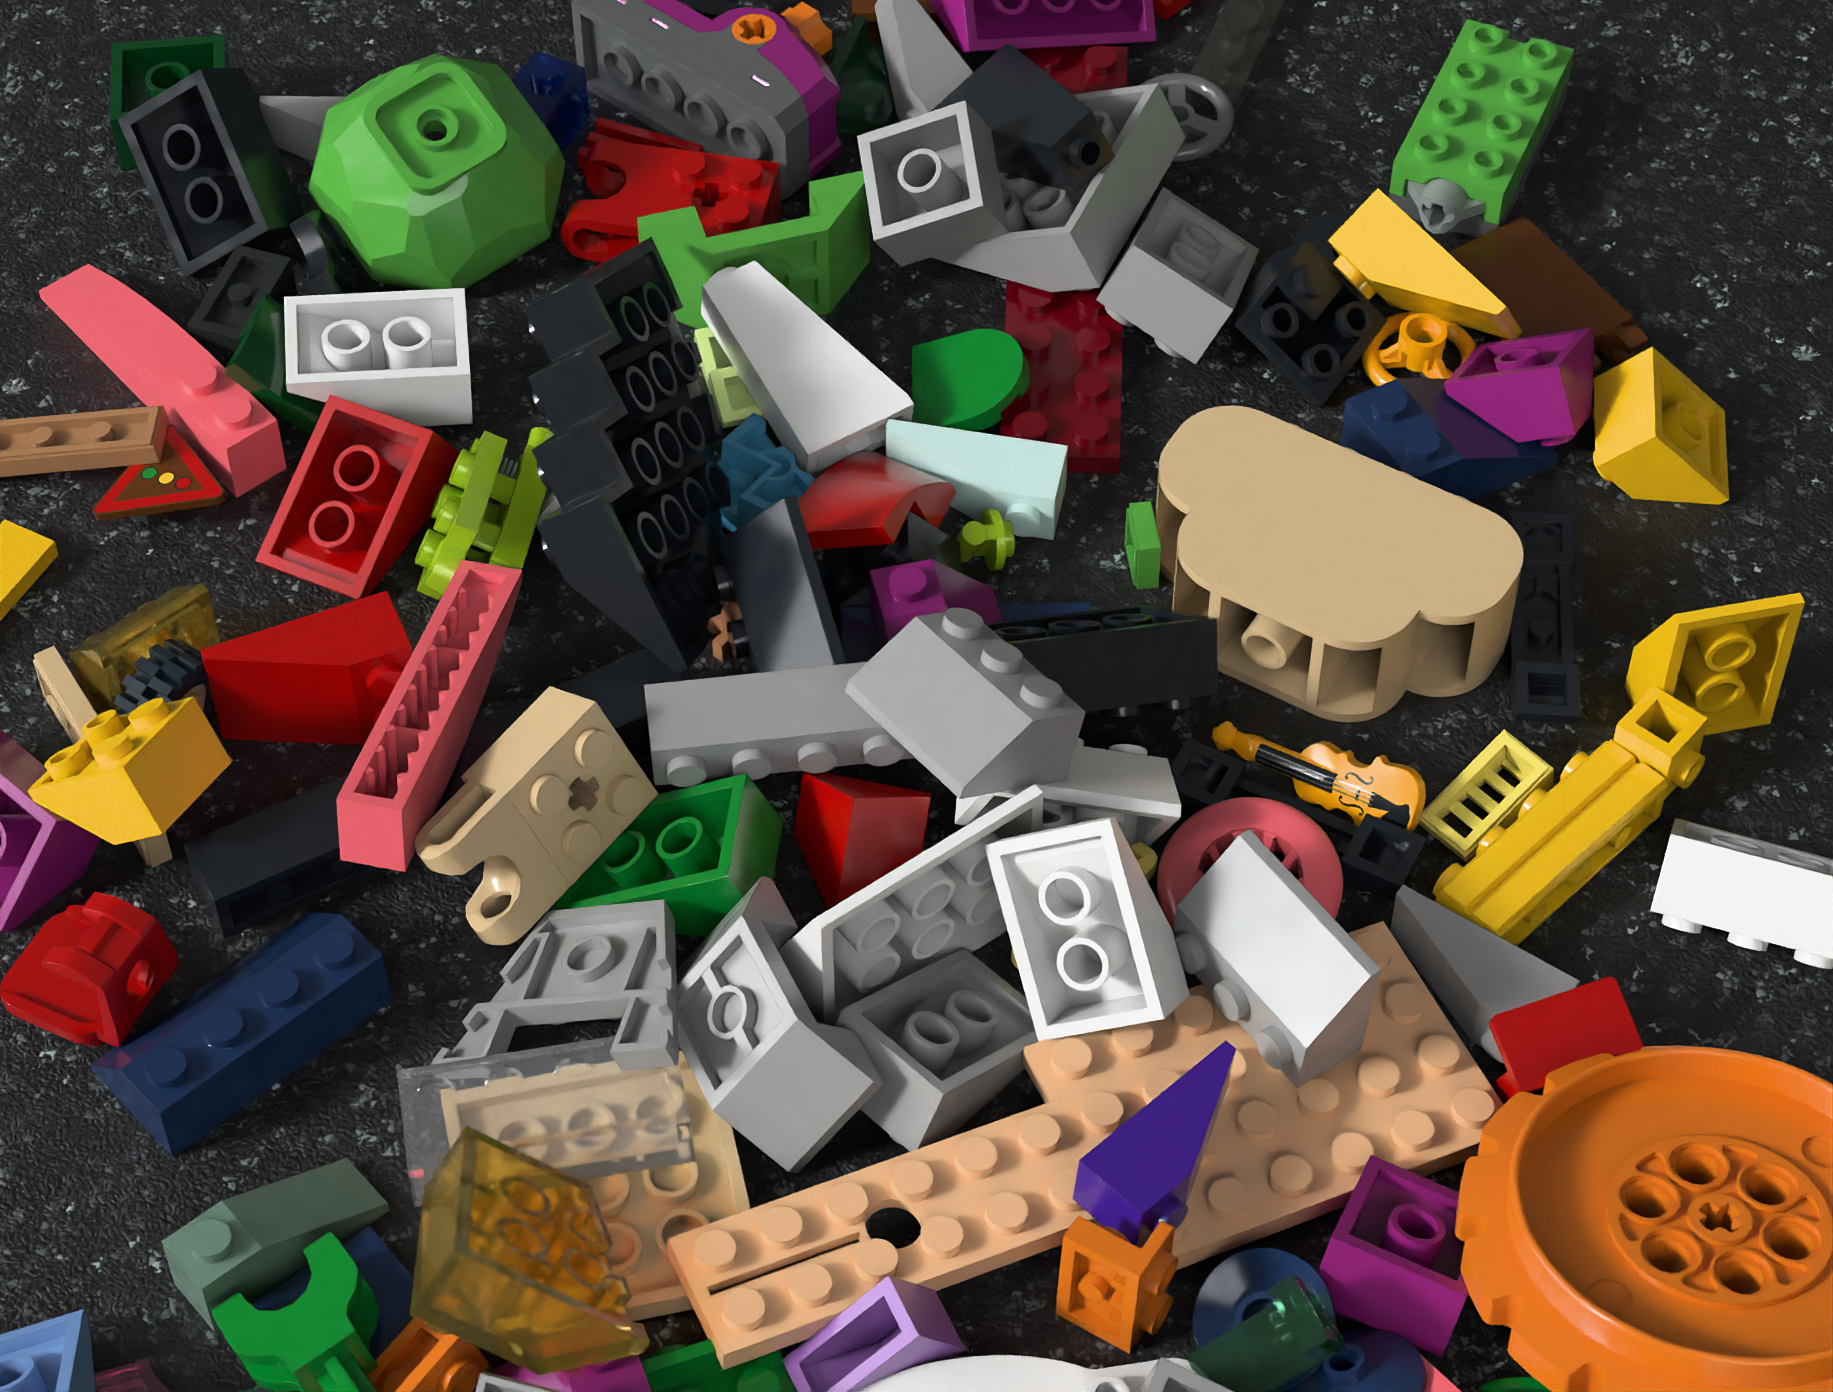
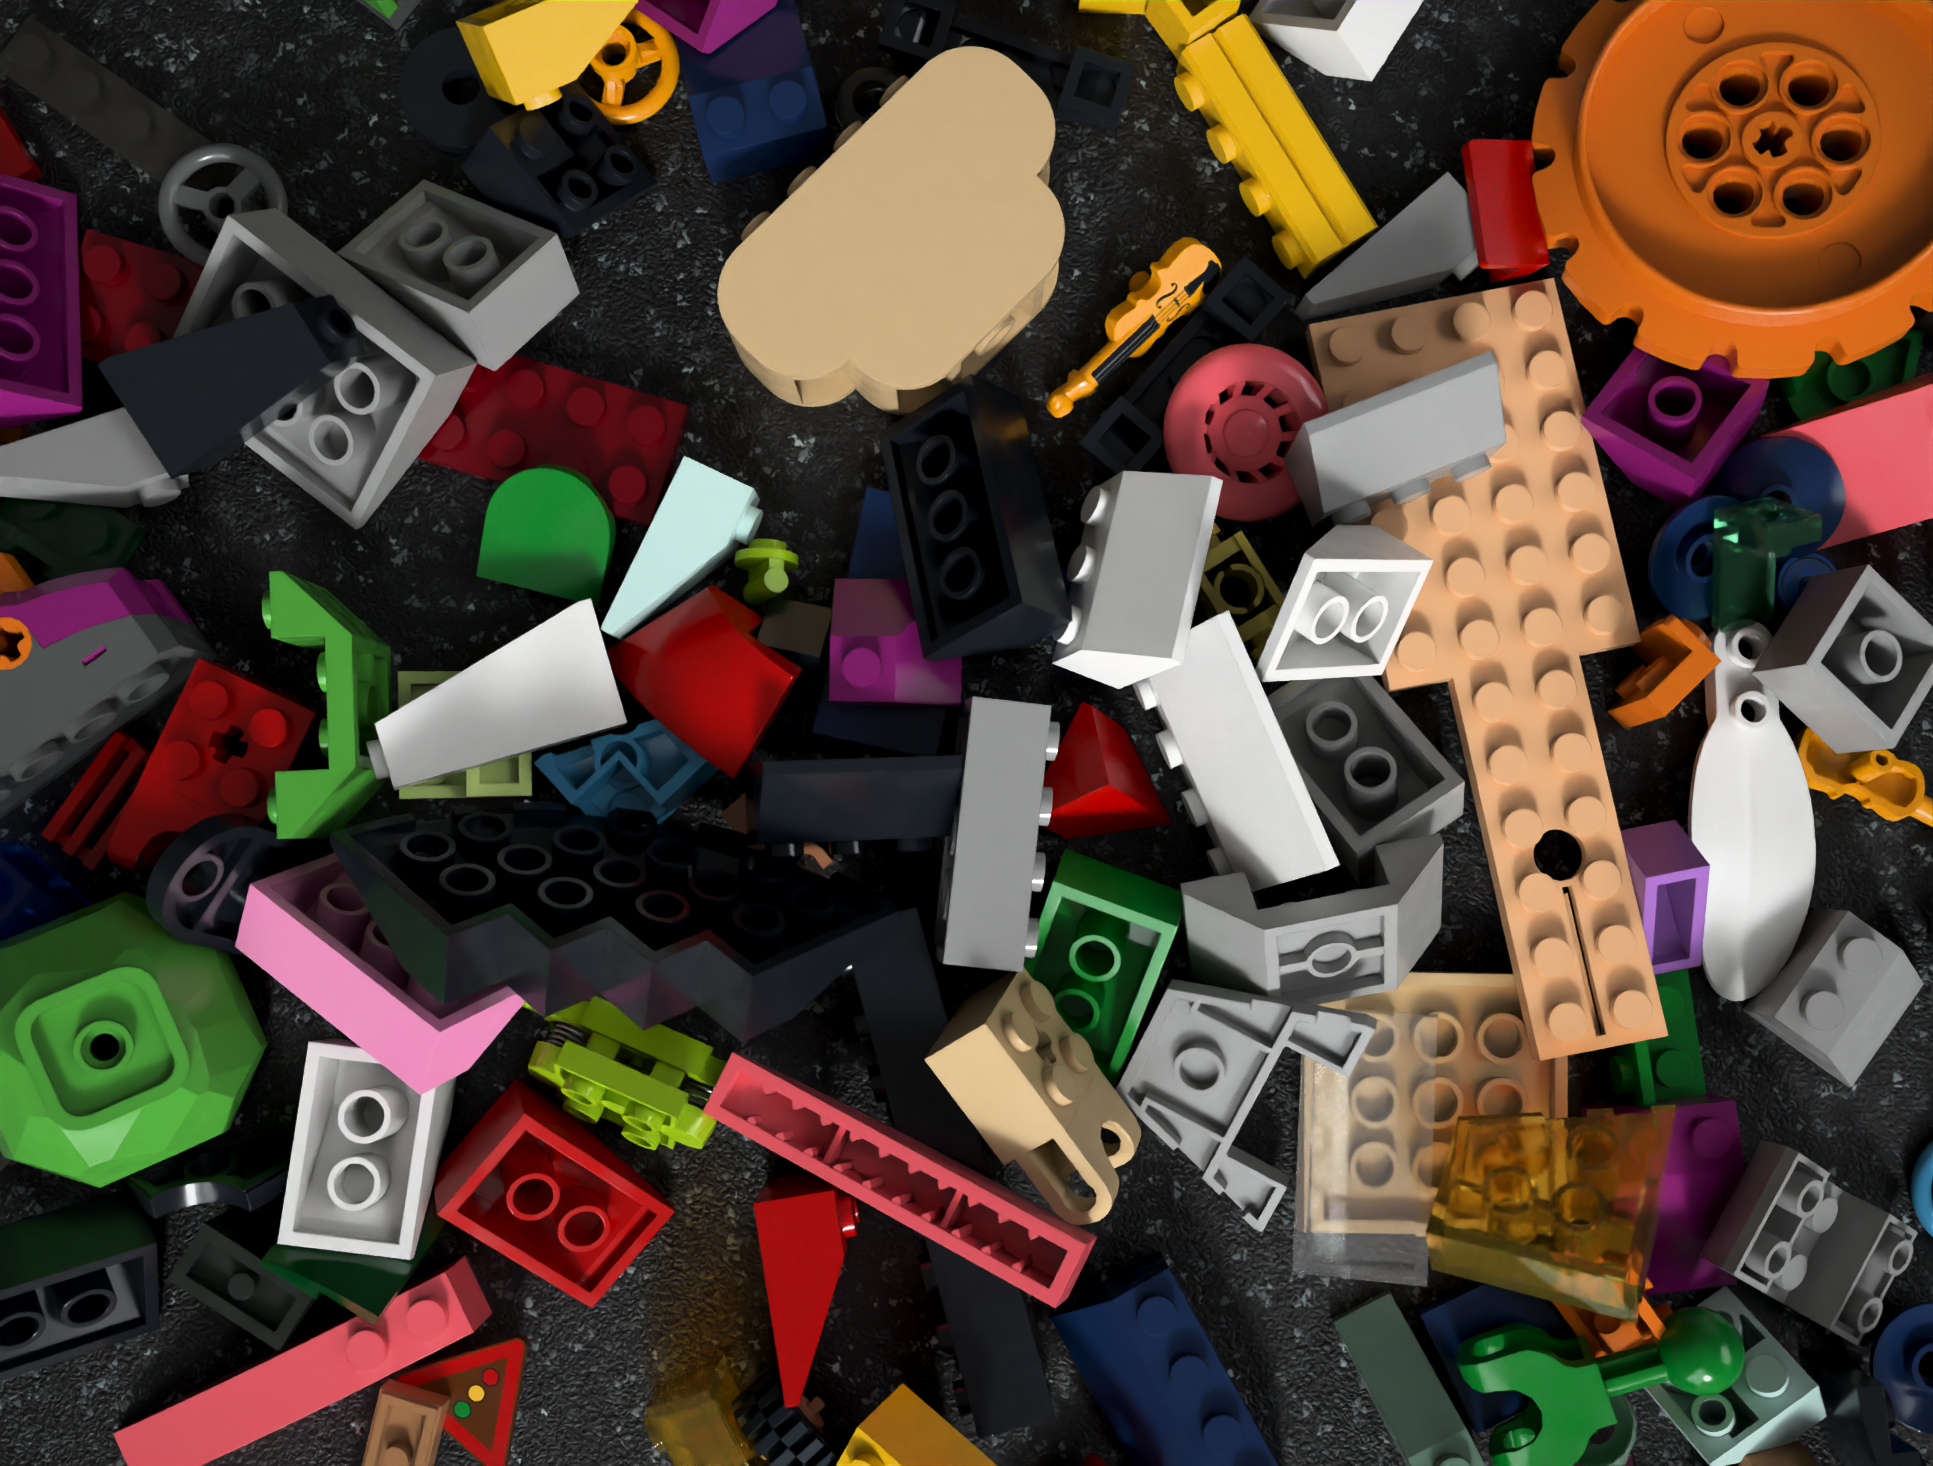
camera: 80 degrees left, 35 degrees up
light grey slope [845,608,1086,799] -> none
light grey brick [857,100,1009,266] -> none
dark purple slope [1073,1041,1236,1248] -> none
bright green tile [1124,501,1161,590] -> none
light yellow slope [1418,729,1554,862] -> none
none -> black tile [146,813,334,956]
none -> bright pink slope [235,852,525,1095]

